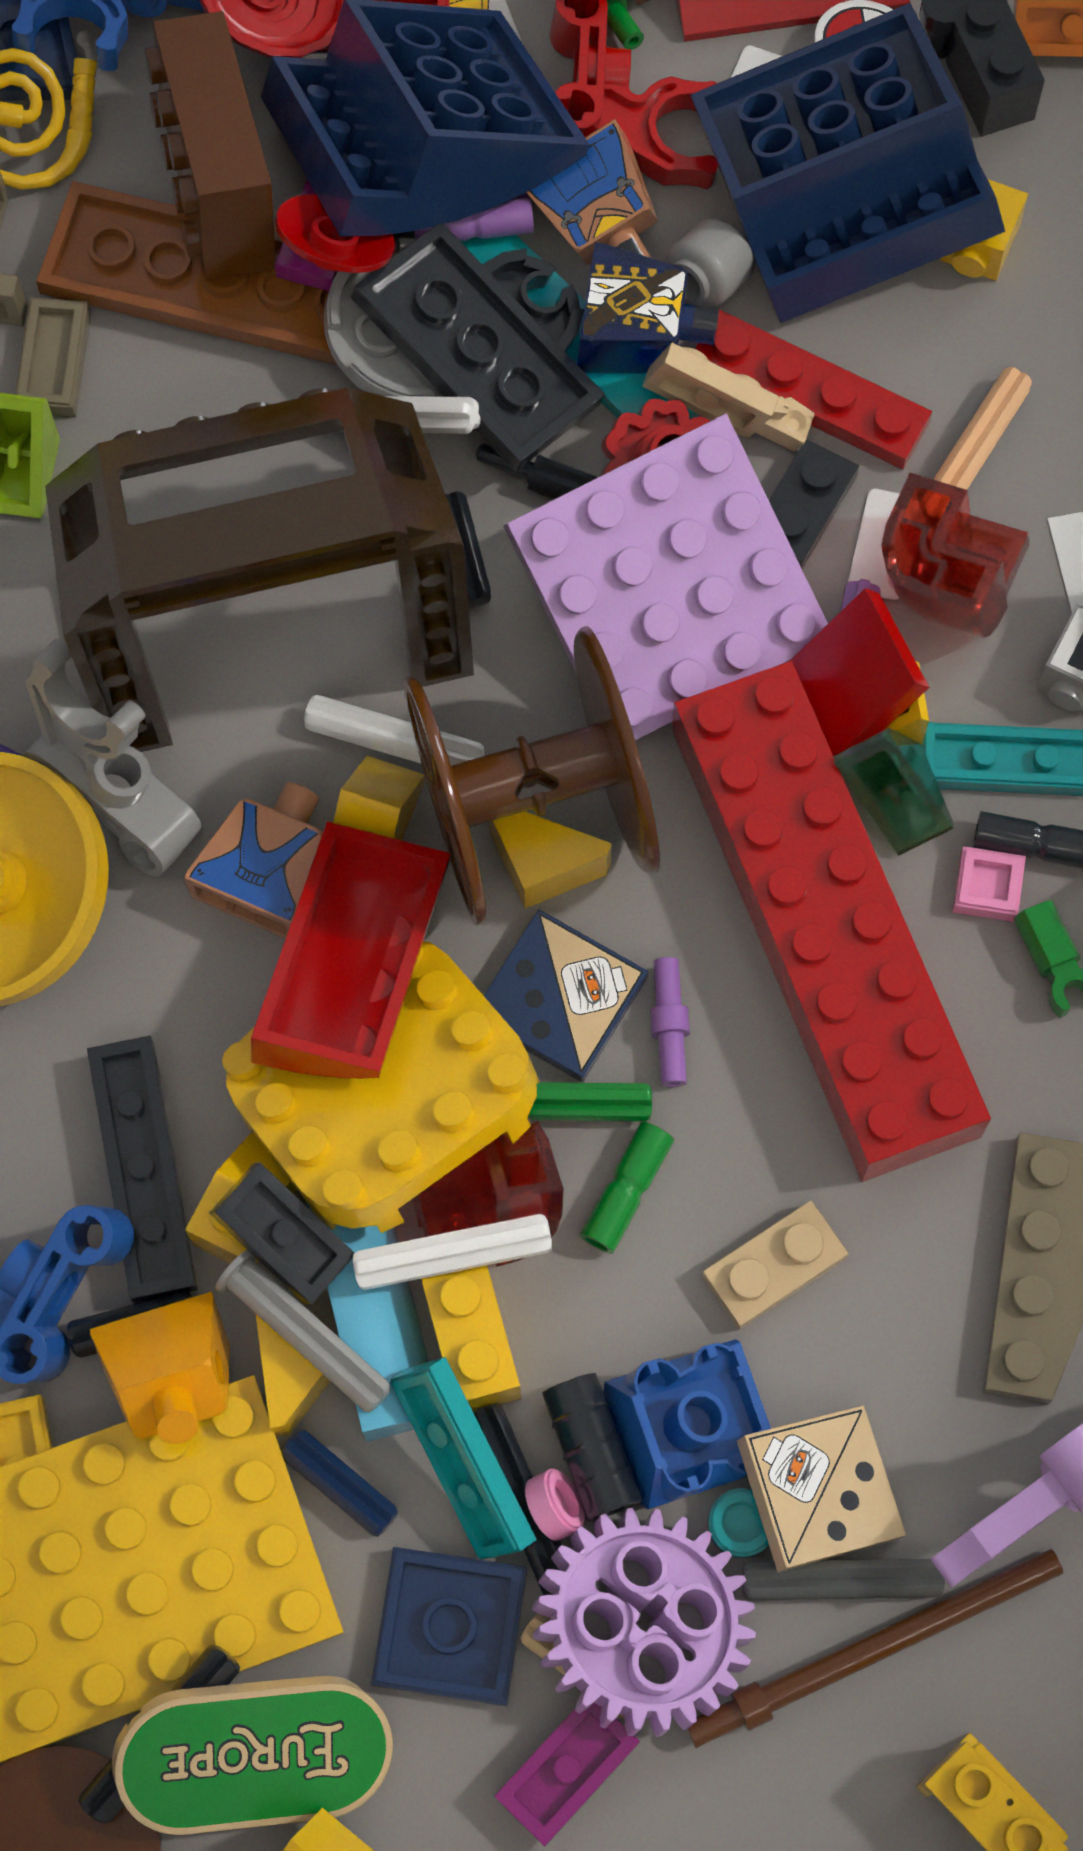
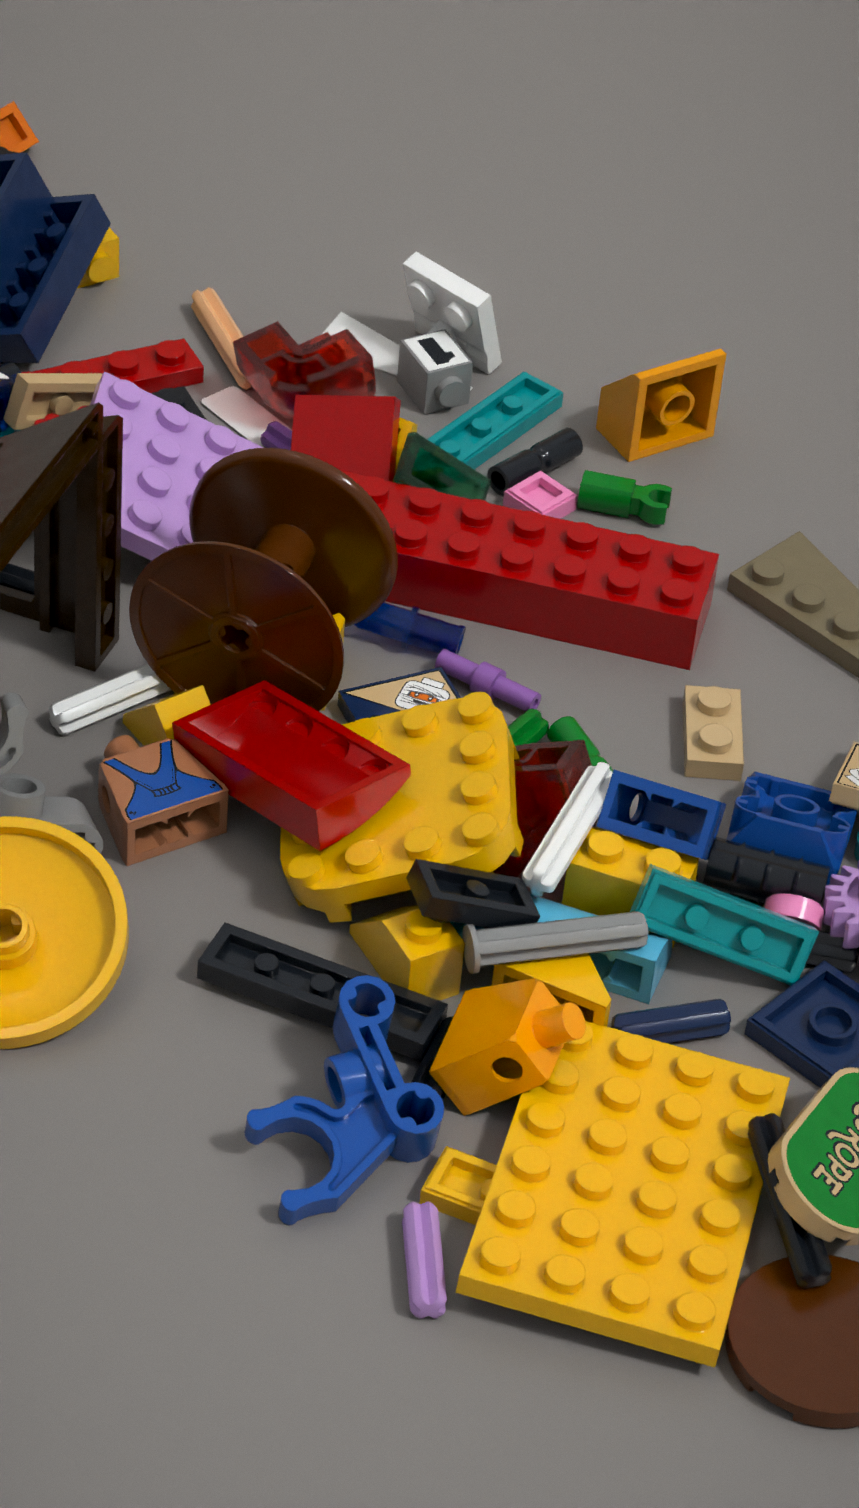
camera: 60 degrees left, 30 degrees down
none -> clear blue axle [354,602,466,655]
none -> blue torso [597,770,726,860]

